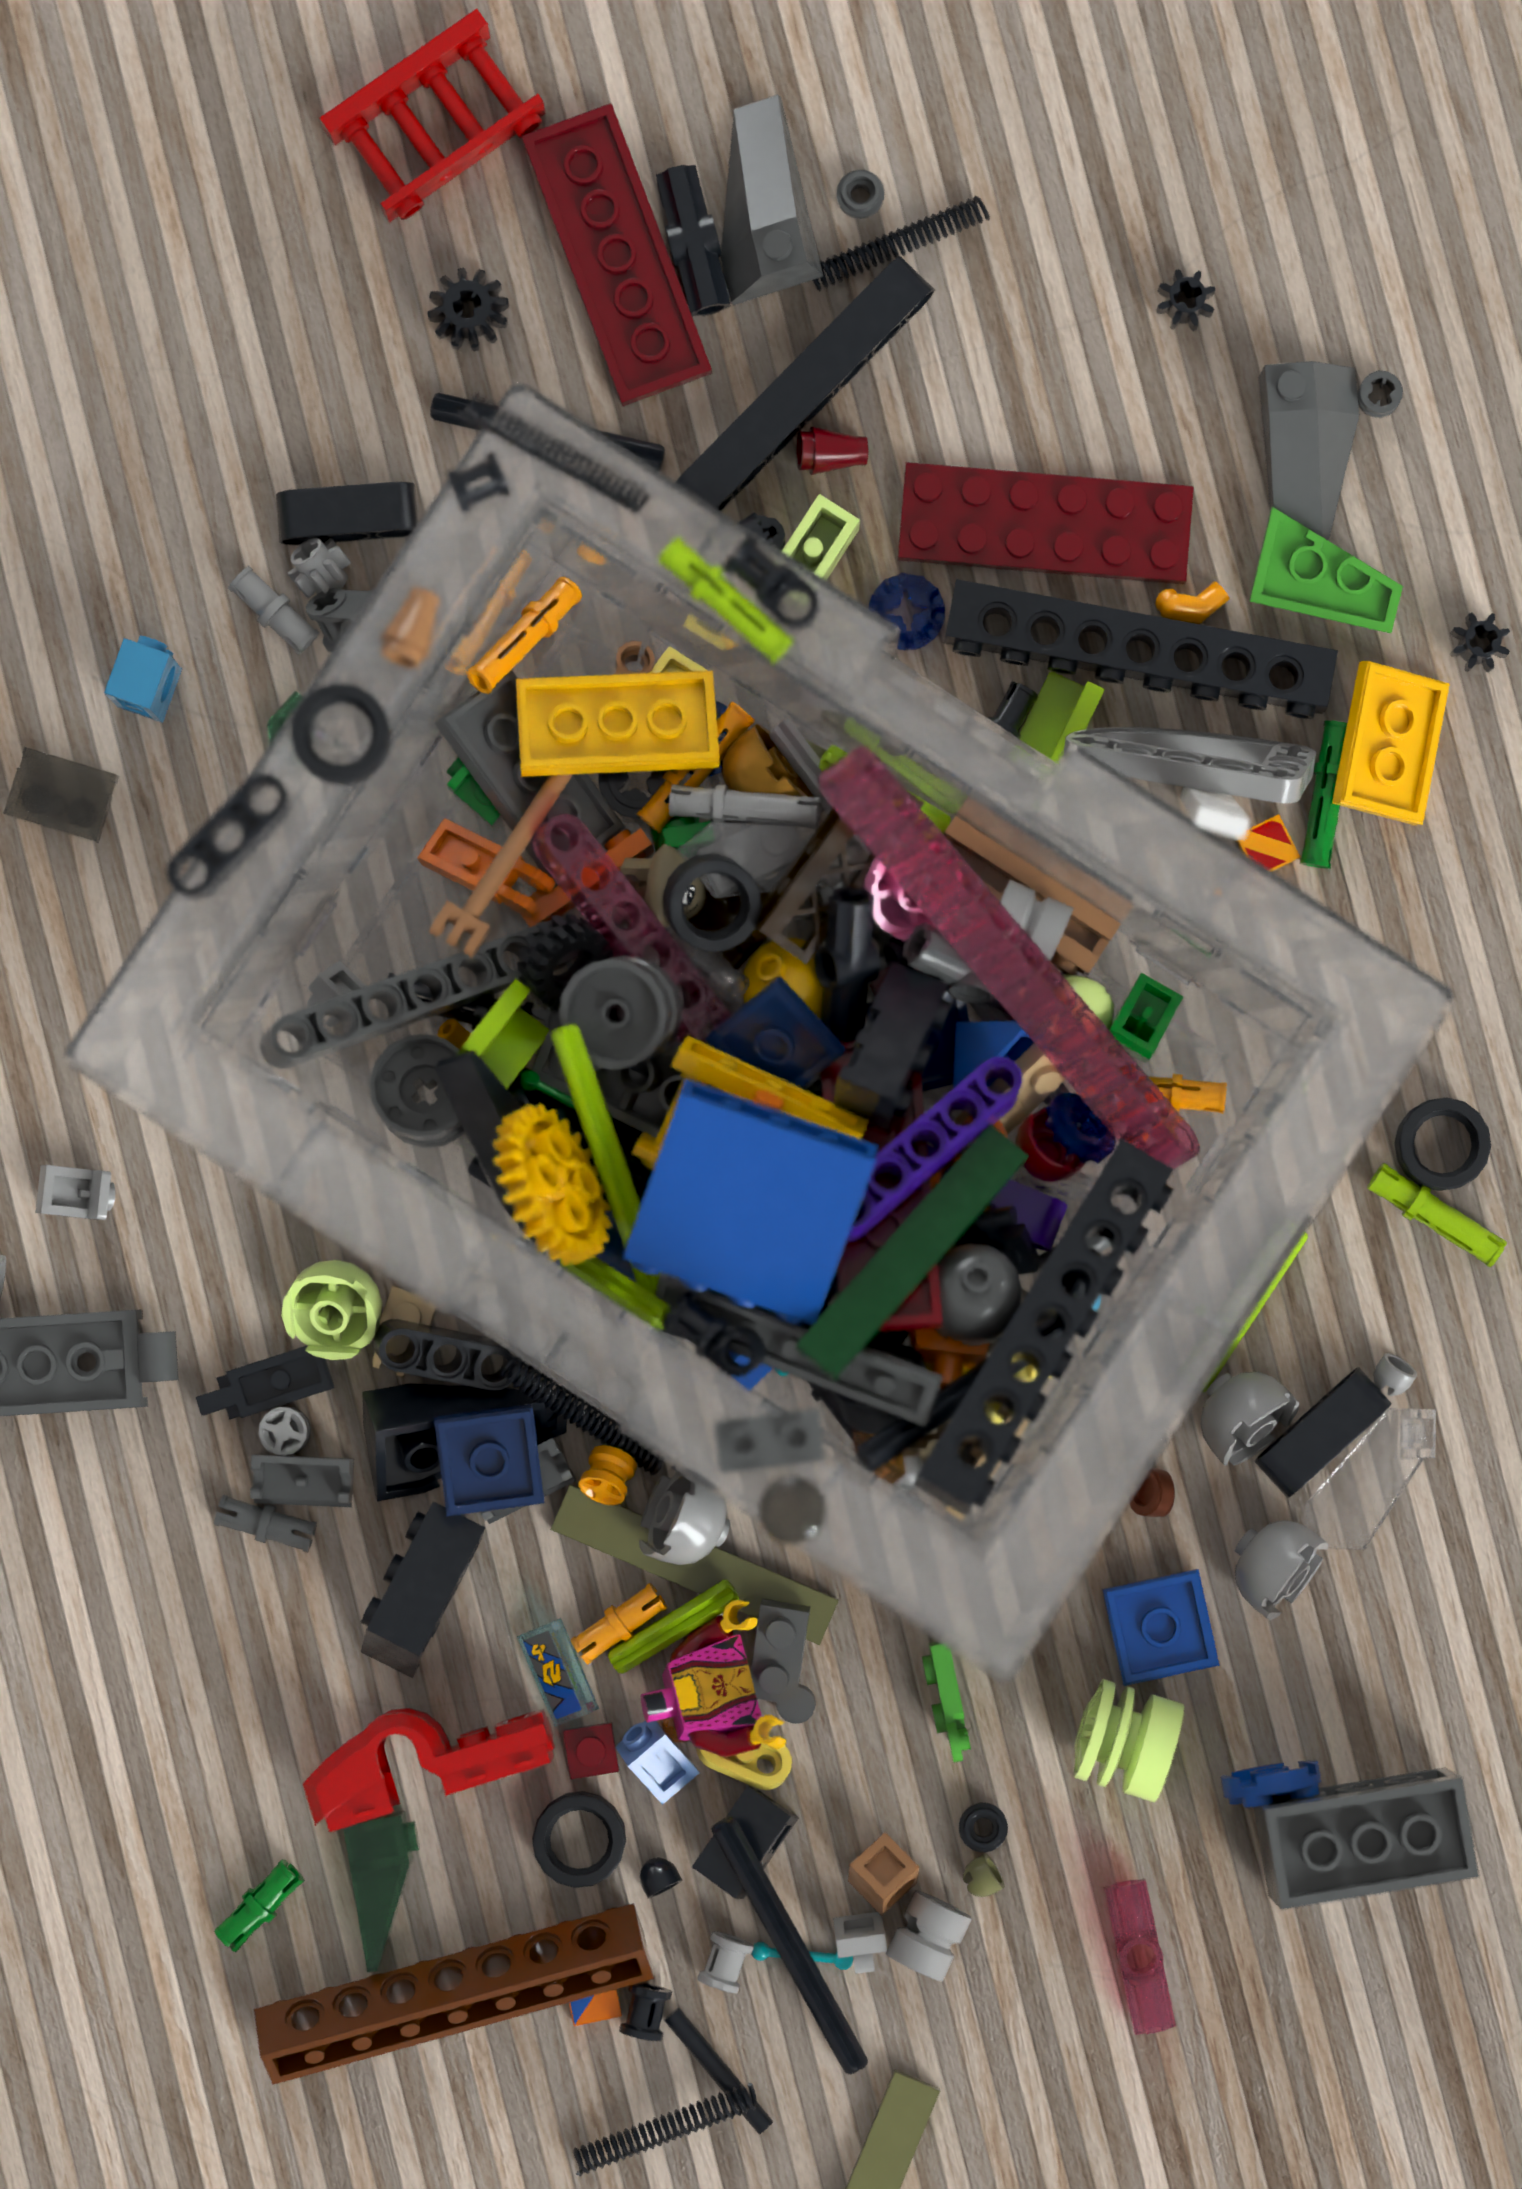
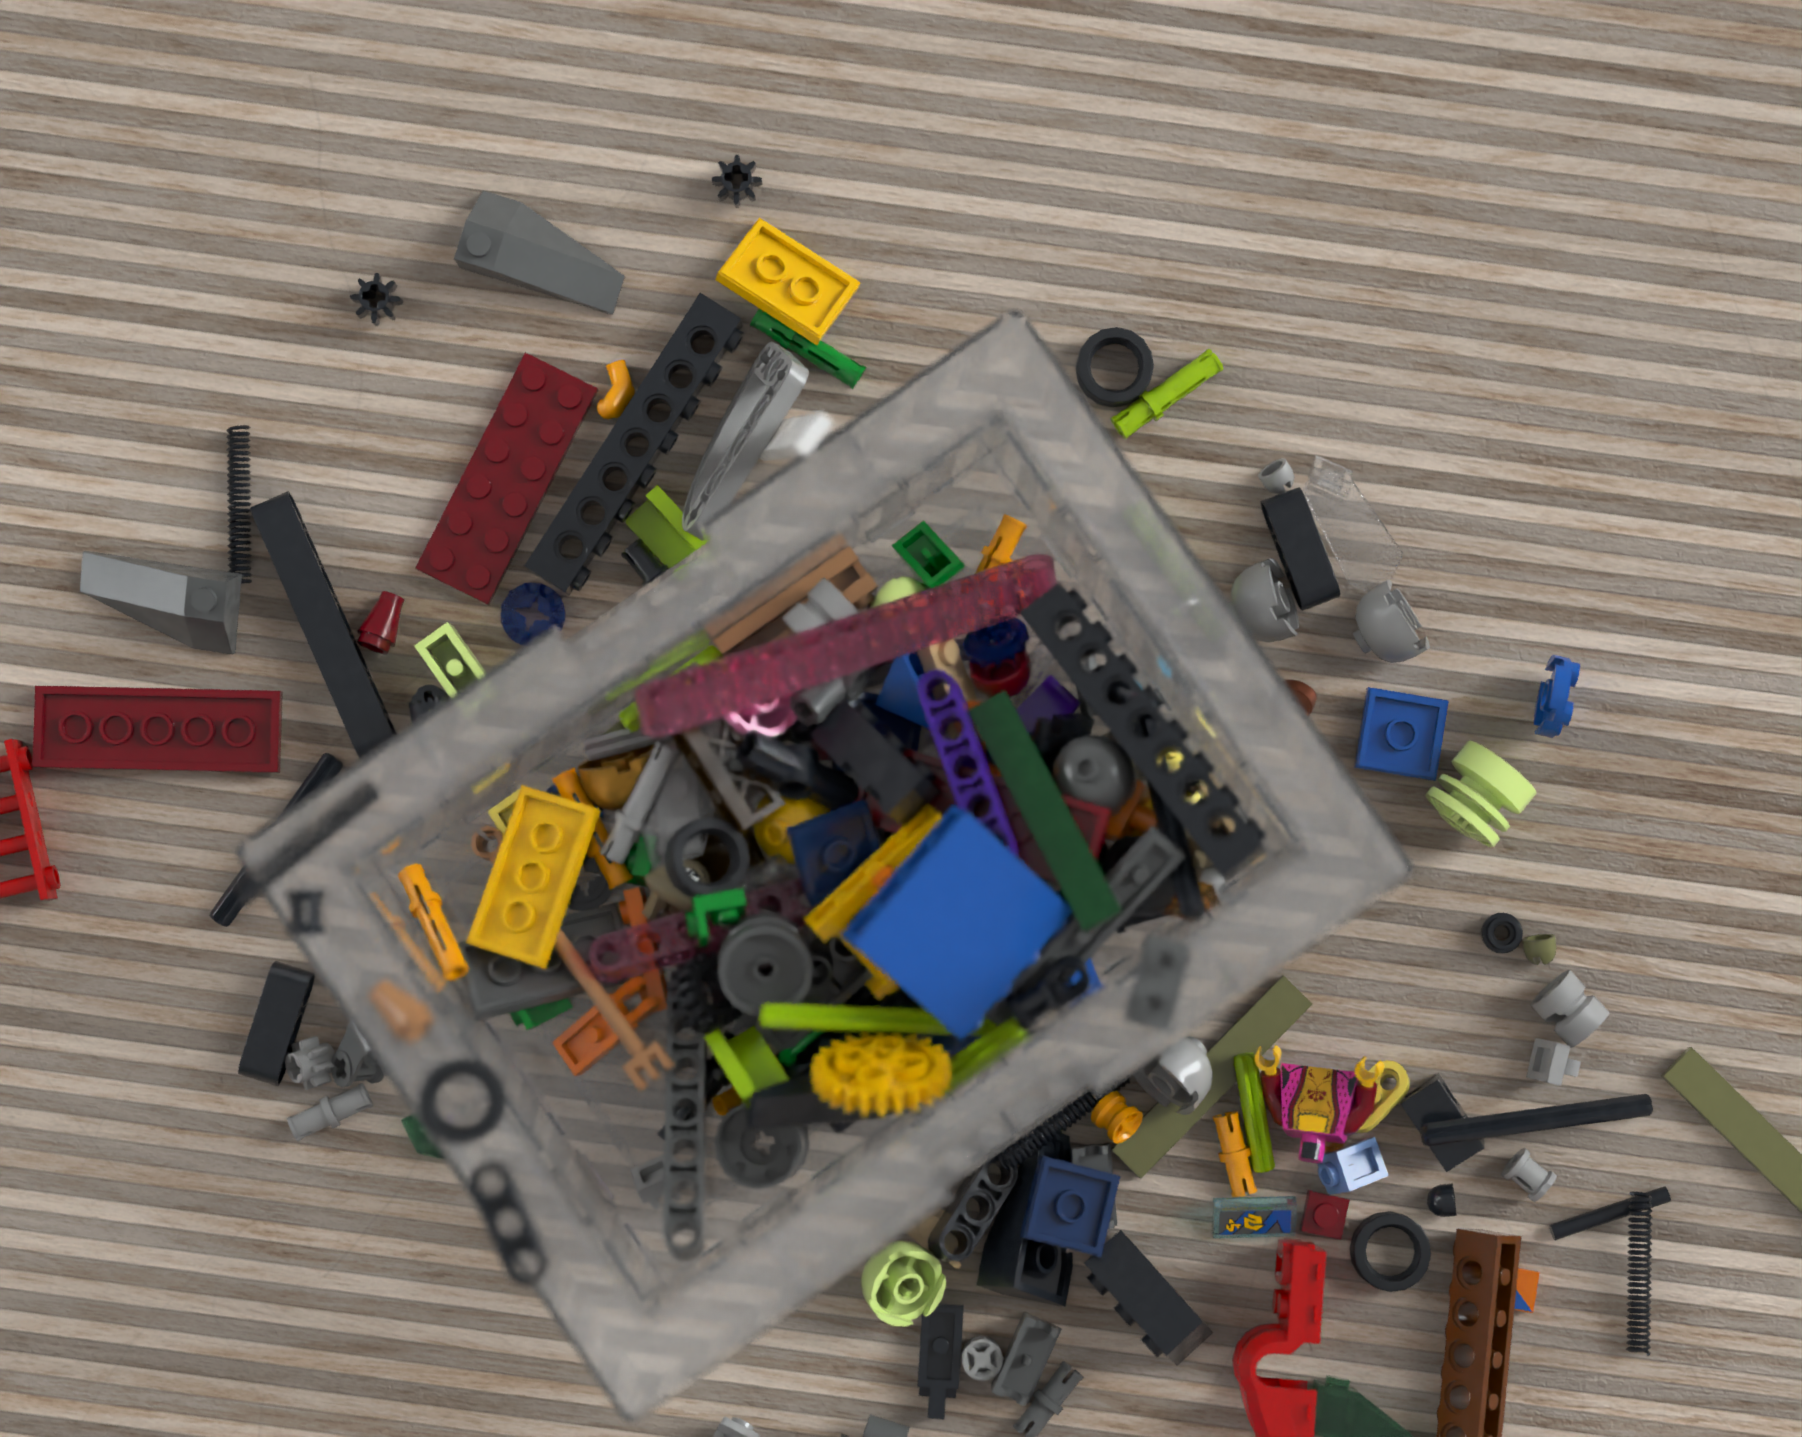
camera: 75 degrees left, 0 degrees up
clear smoke plate [3,747,119,843] -> none
dark azure brick [104,635,182,723] -> none
black gear [428,268,510,351] -> none
black bush [619,1982,672,2041] -> none
black piece [656,165,730,317] -> none
lime pin [657,536,795,665] -> none
black connector [722,534,819,631] -> none
dark grey hinge [751,1599,816,1724] -> none
teal hinge [751,1941,853,1970] -> none
clear smoke head [758,1475,827,1545] -> none
dark grey plate [836,170,884,219] -> none
medium nougat brick [848,1832,919,1916] -> none
bright green hinge [921,1640,971,1763] -> none
clear pink piece [1104,1878,1176,2035] -> none
light orange tile [1235,814,1300,880] -> none
bright green wing [1249,506,1403,634] -> none
dark grey brick [1253,1767,1479,1910] -> none
dark grey bush [1357,371,1403,418] -> none
none -> green bracket [686,888,746,948]

